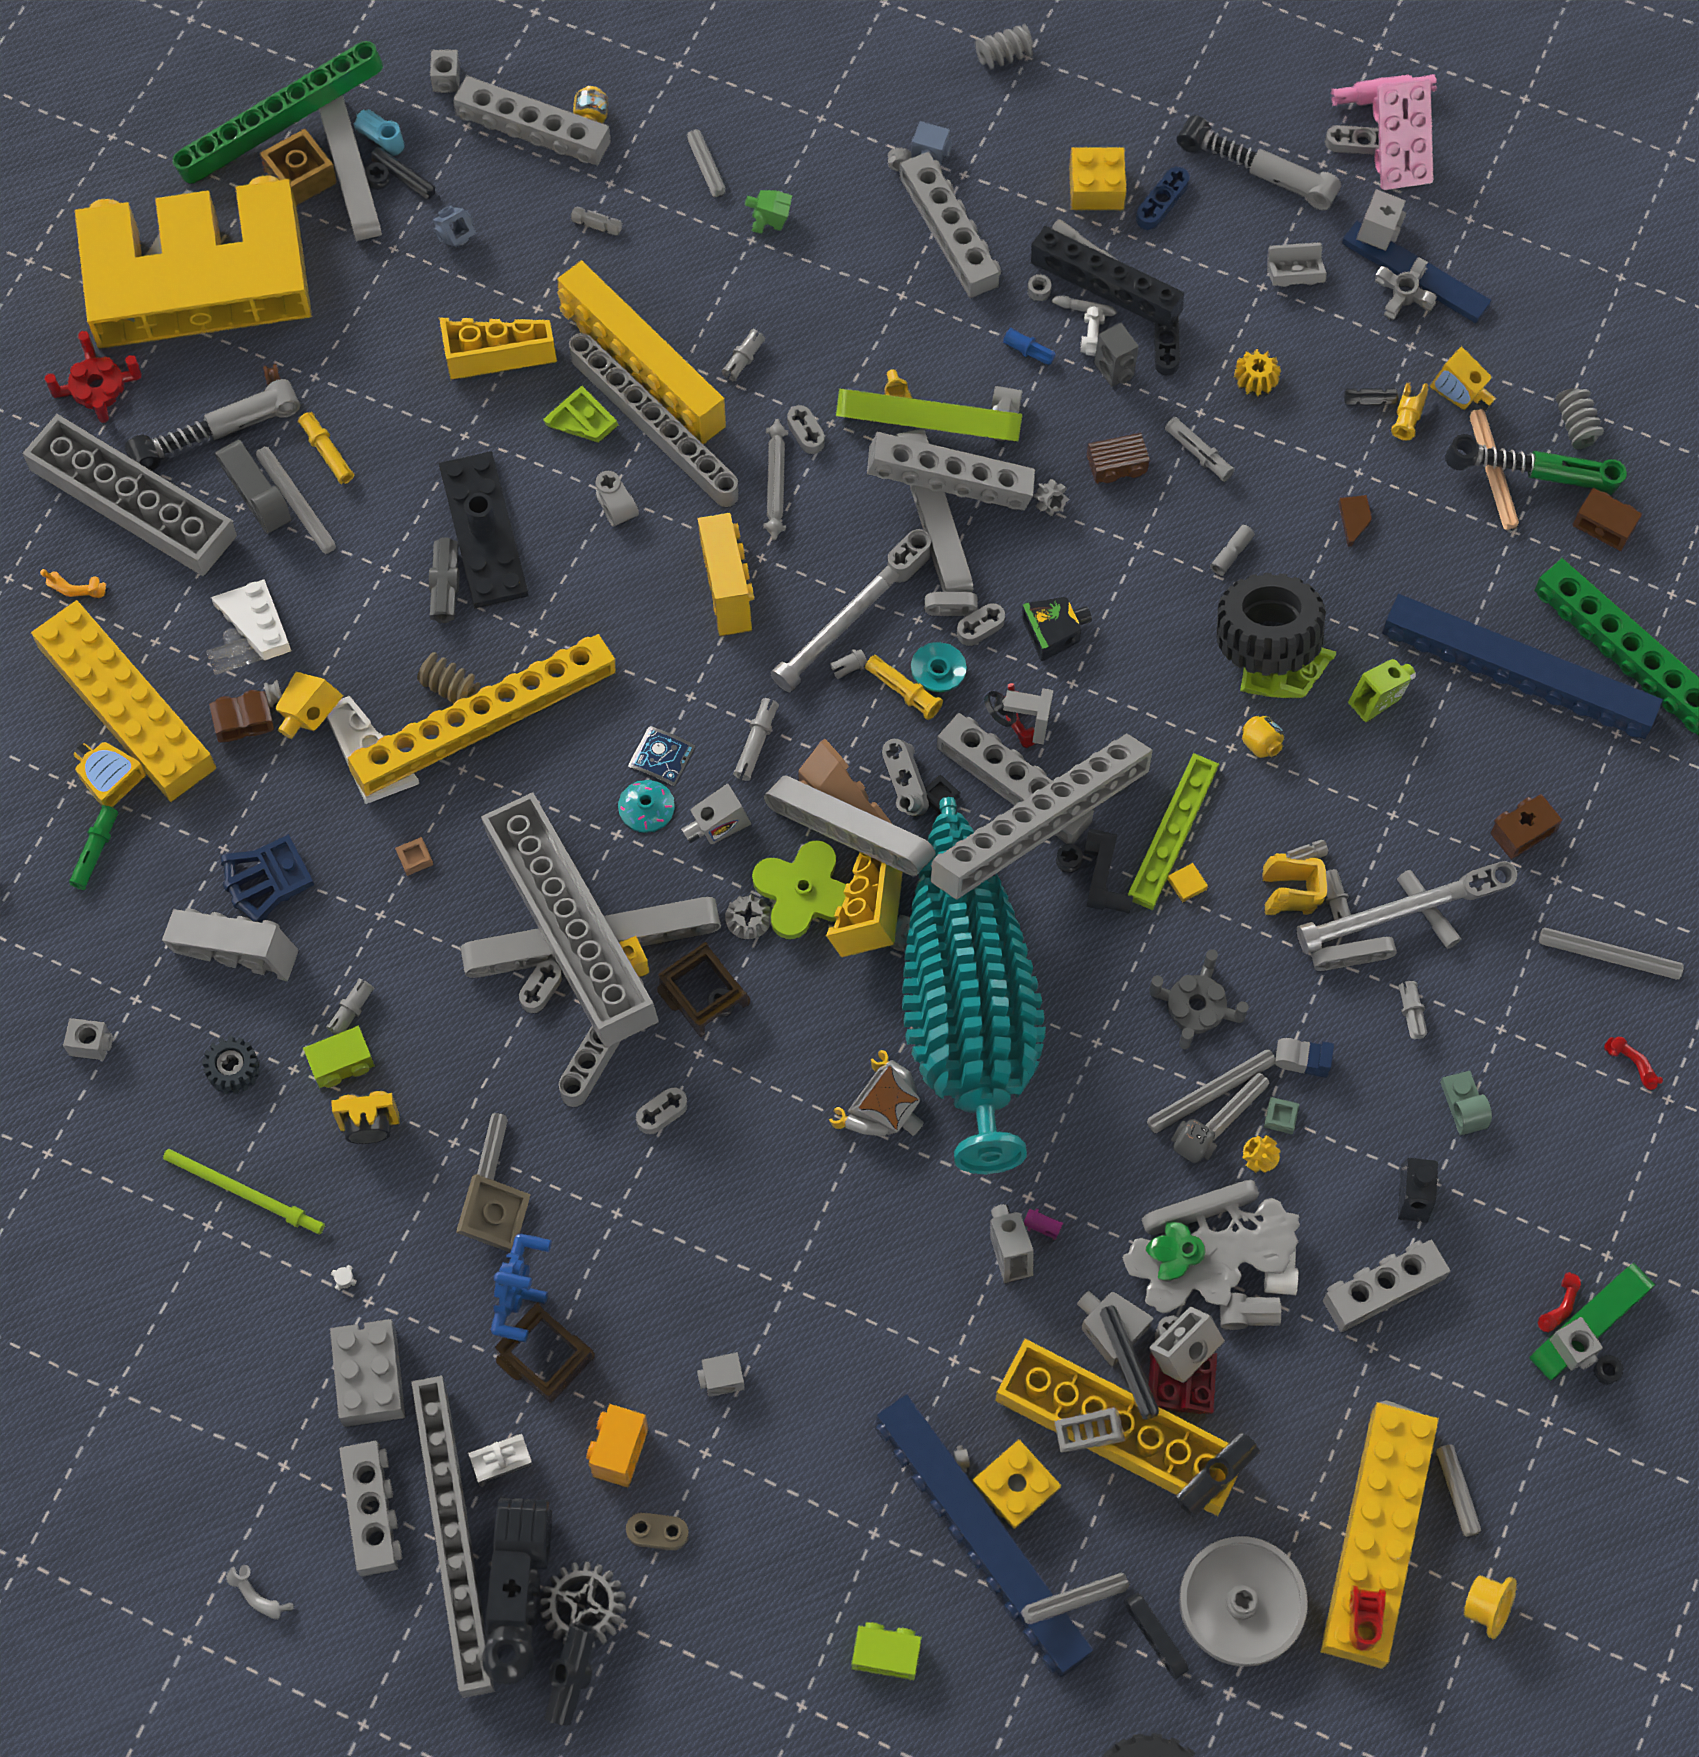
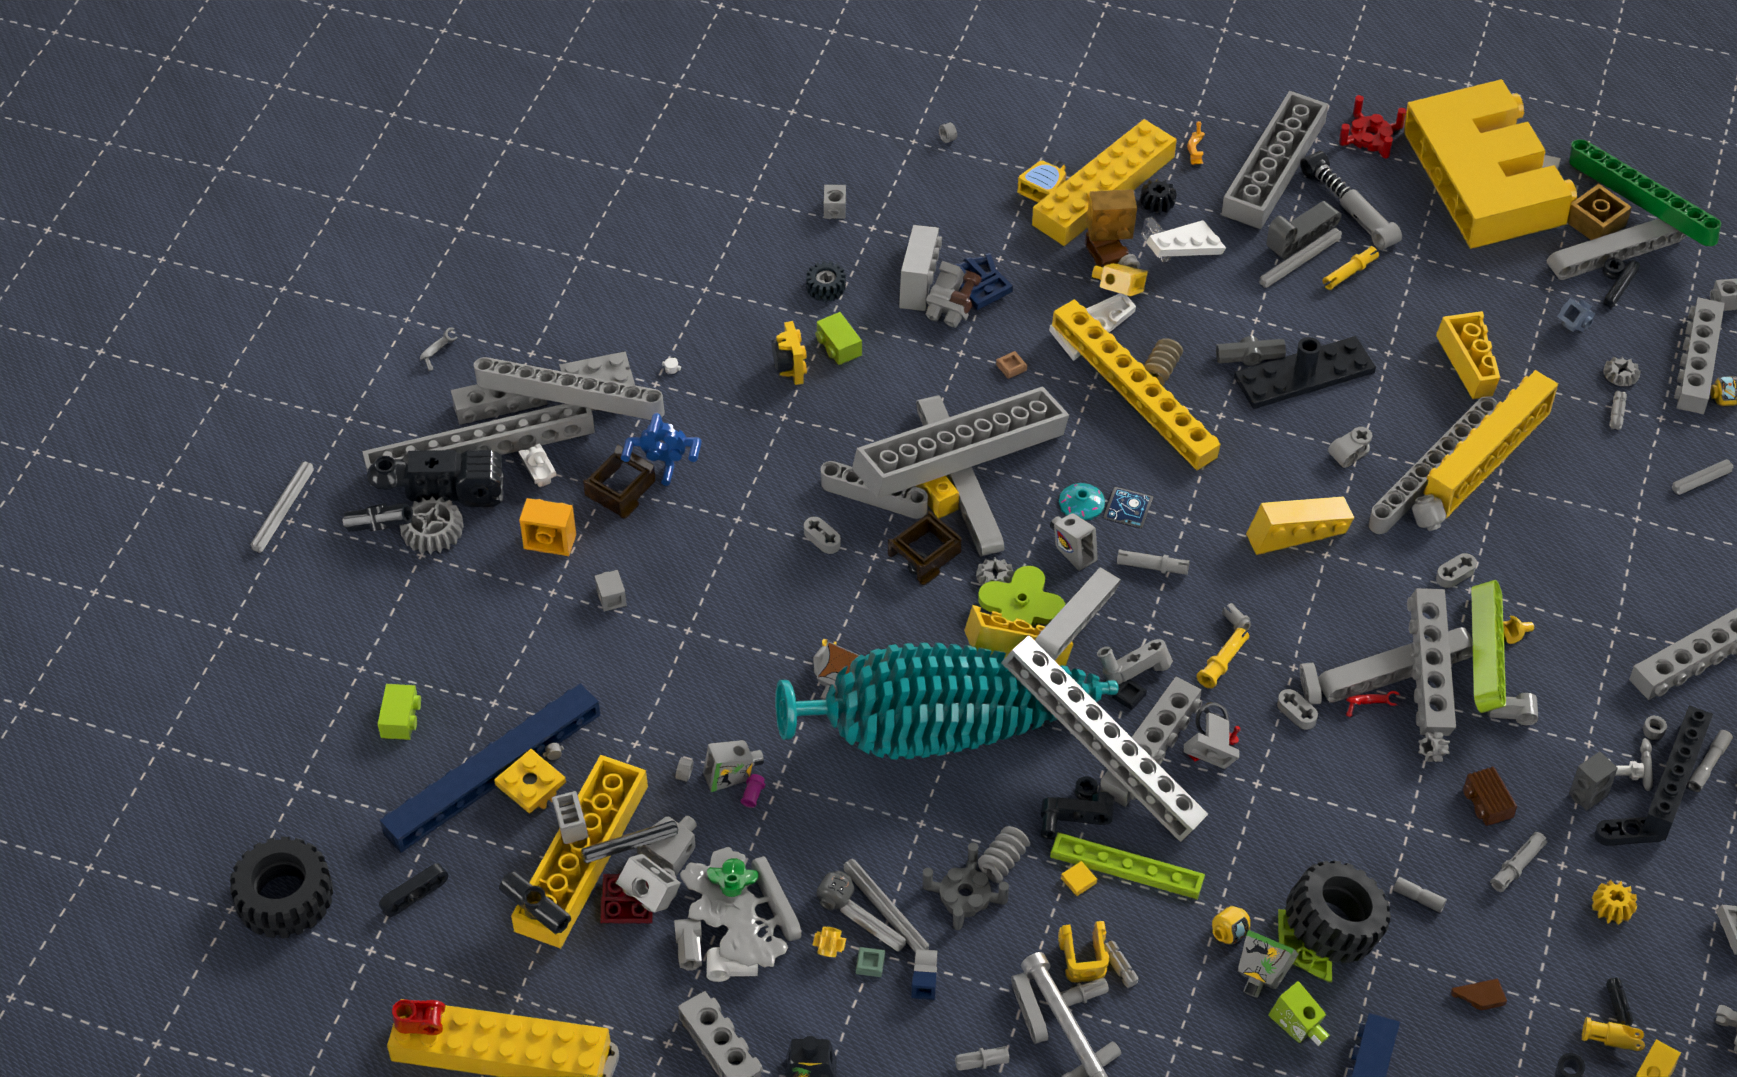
camera: 85 degrees right, 15 degrees down
green pin [69,805,119,890] -> none
lime bar [163,1149,325,1235] -> none
reddish brown bush [263,363,280,386] -> none
light grey pin [326,978,375,1035] -> none
medium azure piece [354,109,405,156] -> none
dark tan plate [456,1174,531,1253] -> none
light grey axle [477,1113,508,1180] -> none
lime wing [543,386,619,443] -> none
dark tan plate [626,1513,689,1550] -> none
light grey pin [721,329,765,381] -> none
bright green piece [745,190,792,234] -> none
light grey wheel [763,419,788,540] -> none
flat silver piece [771,529,931,692] -> none
medium nougat wedge [798,739,892,824] -> none
teal dish [911,642,967,692] -> none
blue axle [1003,328,1056,365] -> none
black torso [1021,597,1092,662] -> none
light grey axle [1022,1573,1130,1624] -> none
light grey dish [1179,1536,1308,1666] -> none
none -> light grey beam [473,357,665,420]
none -> light grey axle [675,757,694,781]
none -> light grey hips [926,261,982,328]
none -> light grey piece [978,826,1030,883]
none -> pearl gold brick [1087,189,1137,241]
none -> black gear [1140,179,1177,215]
none -> light grey torso [1238,930,1298,998]
none -> red piece [1346,691,1400,717]
none -> light grey head [1412,494,1446,531]
none -> light grey gear [1603,356,1641,386]

